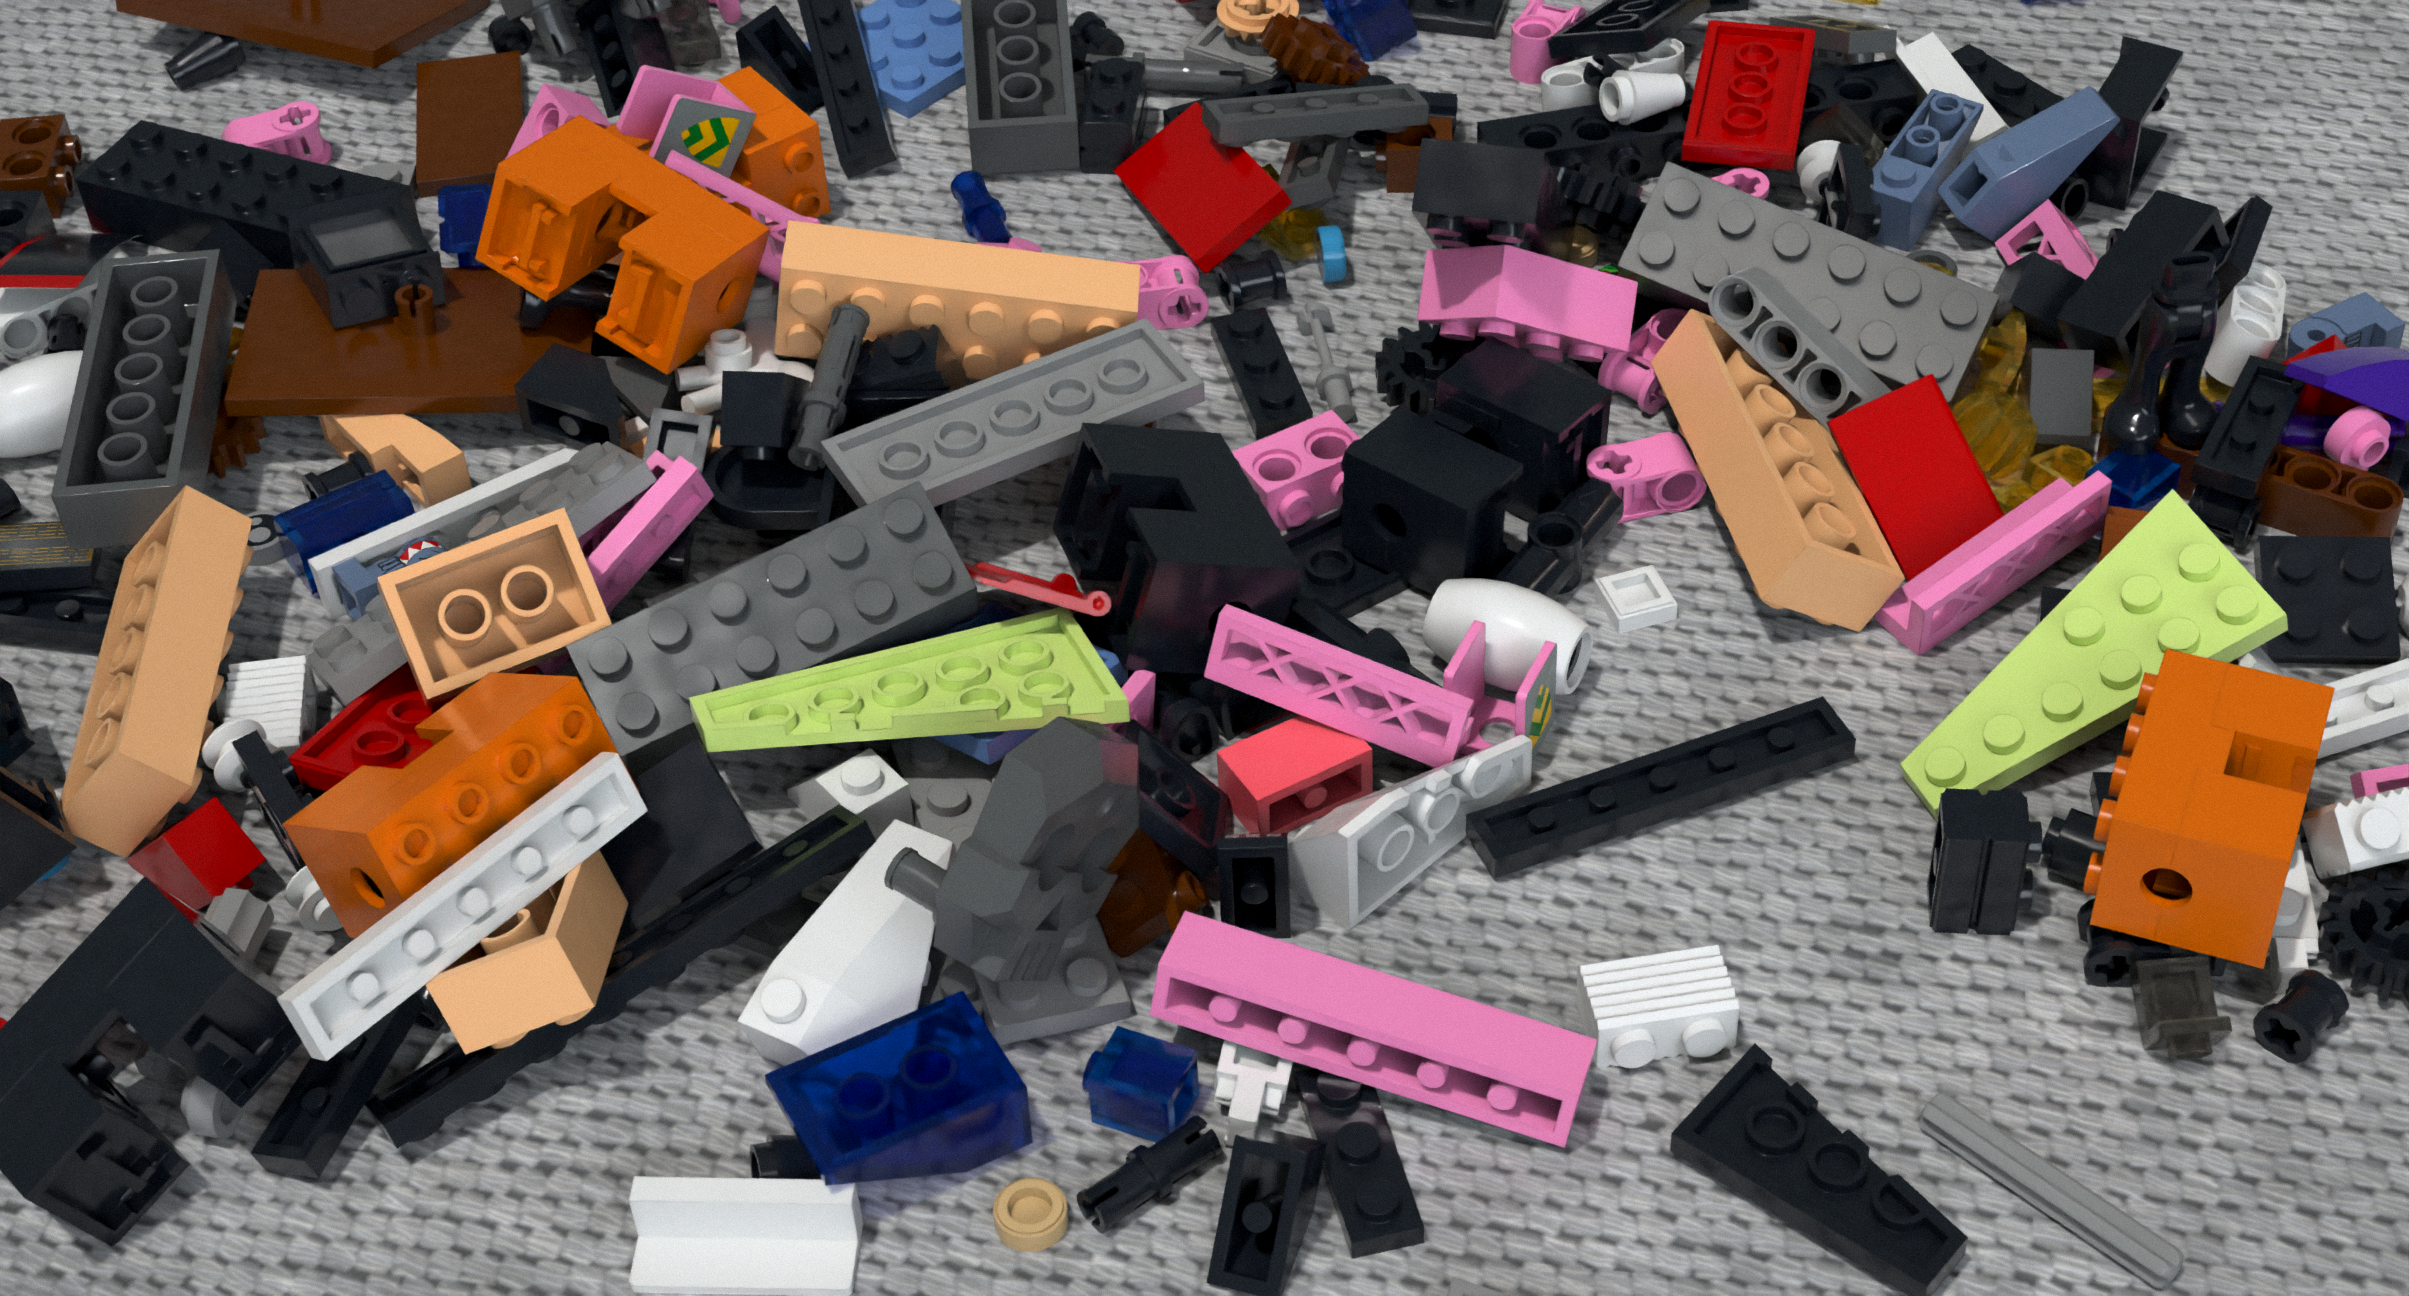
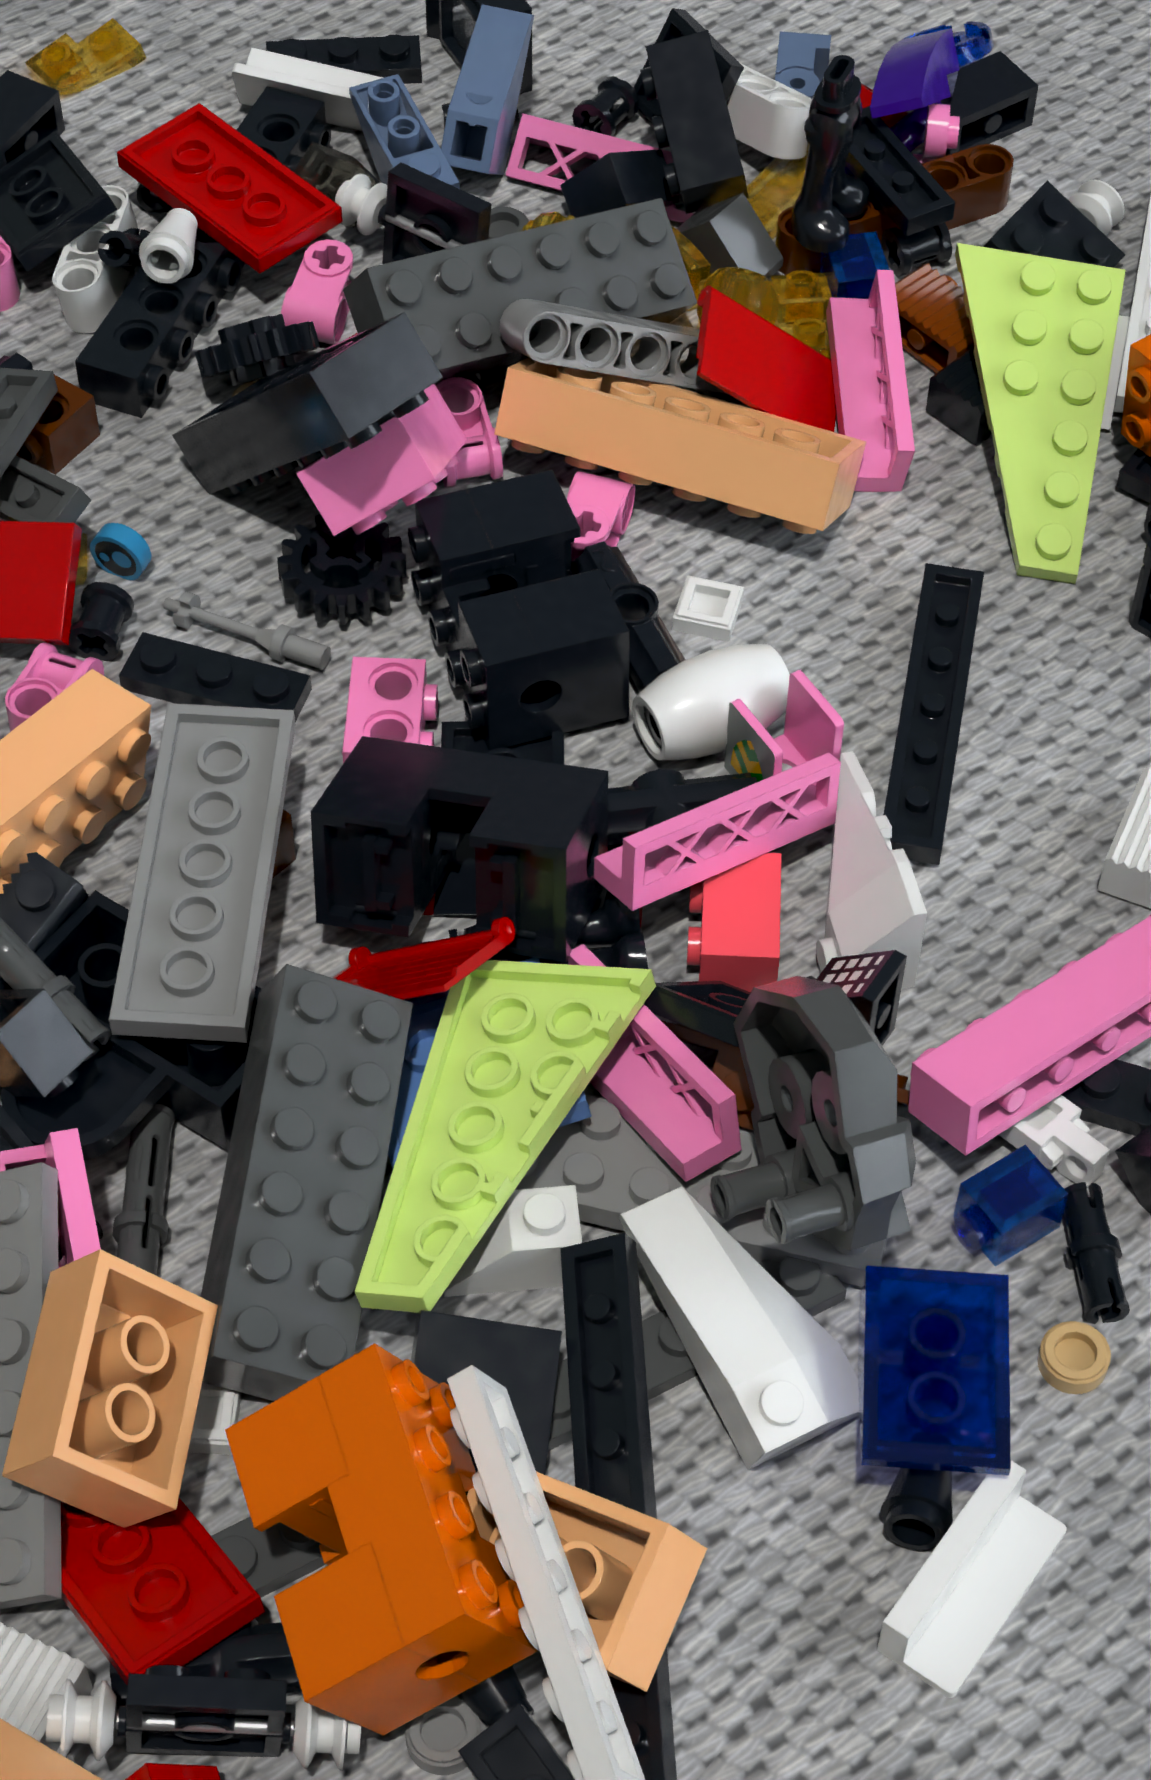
camera: 60 degrees left, 10 degrees up
dark grey plate [1770,15,1897,63] -> none

